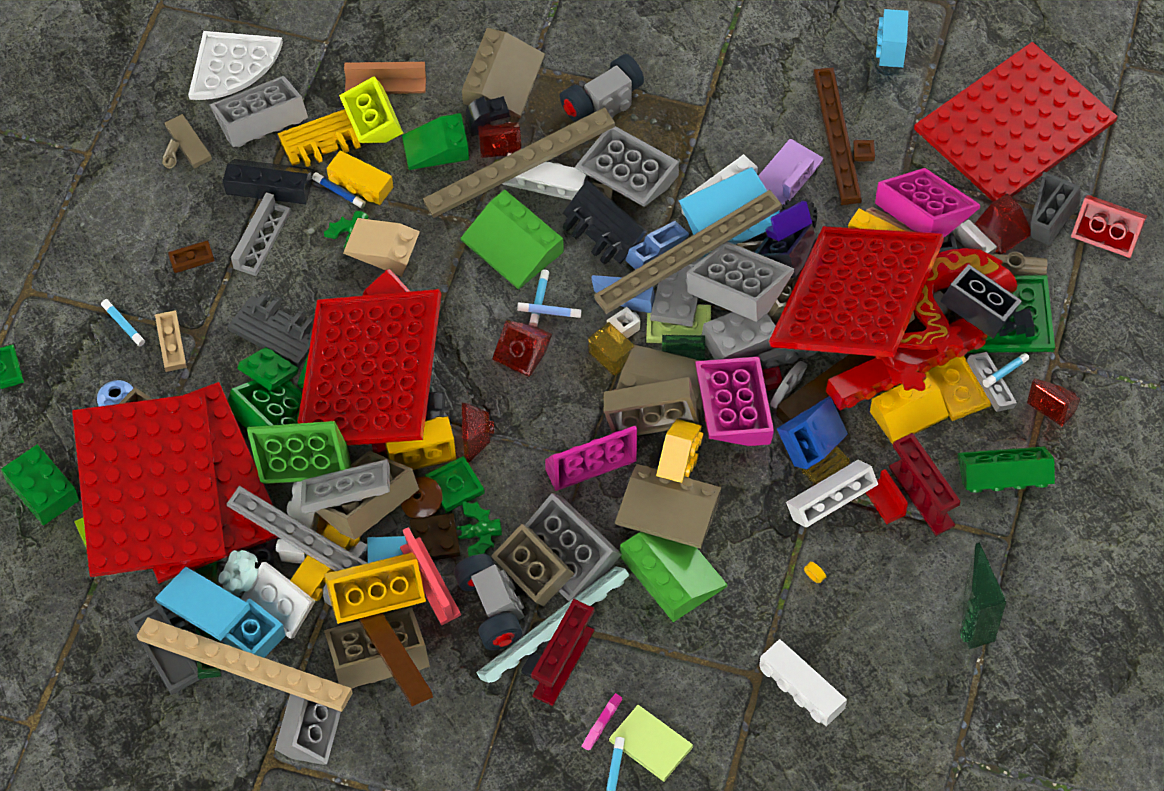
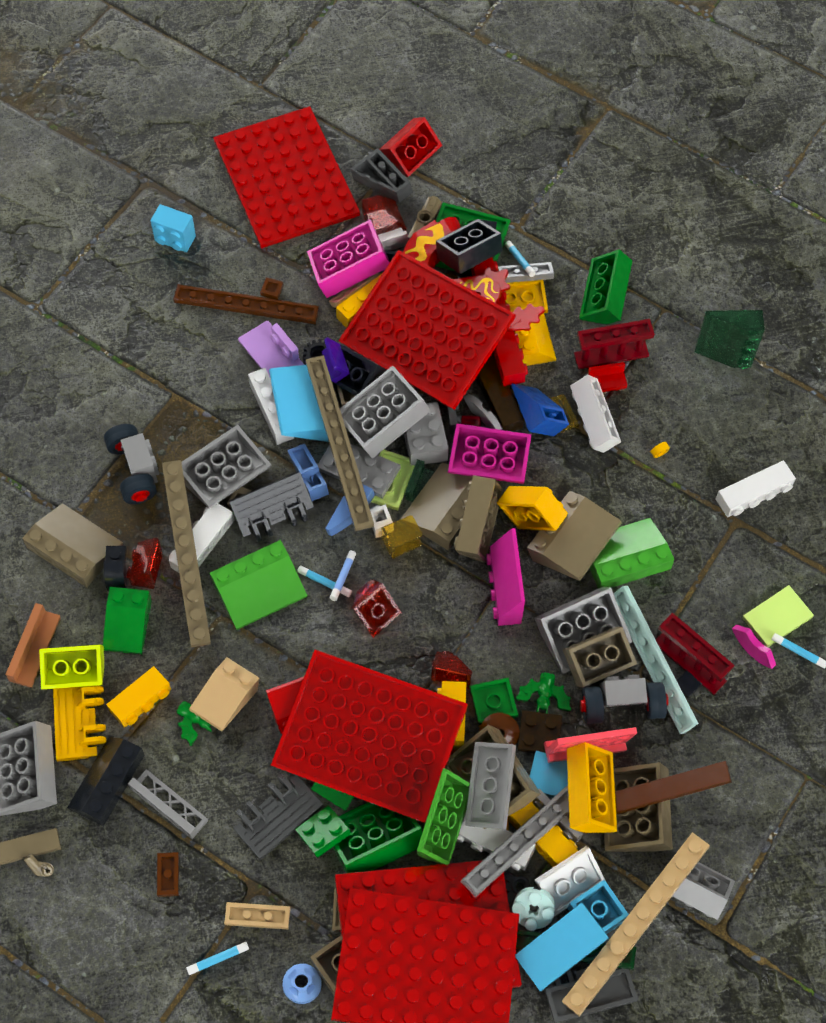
camera: 75 degrees left, 5 degrees up
blue bar [312,172,366,209] -> none
clear red slope [1027,378,1080,427] -> none

